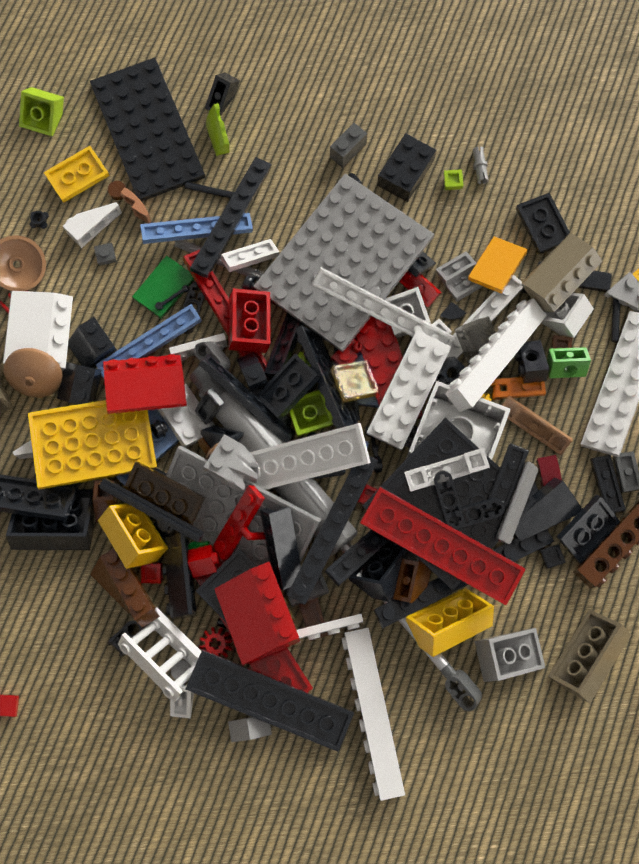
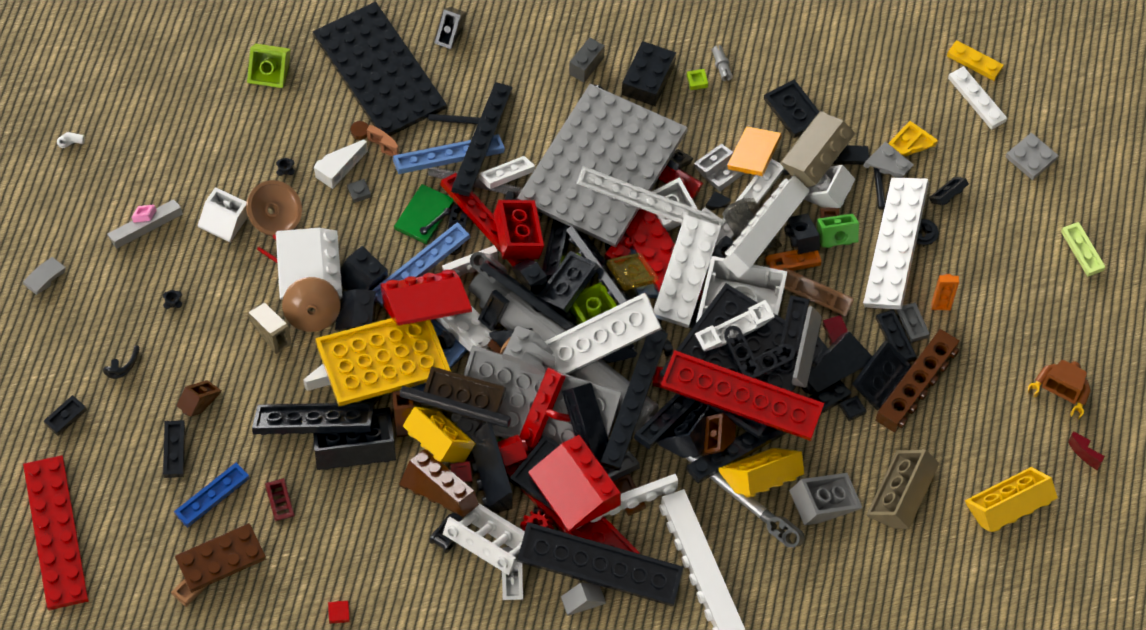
camera: 10 degrees left, 15 degrees down
yellow plate [44,146,110,203] -> none
lime slope [206,103,230,156] -> none

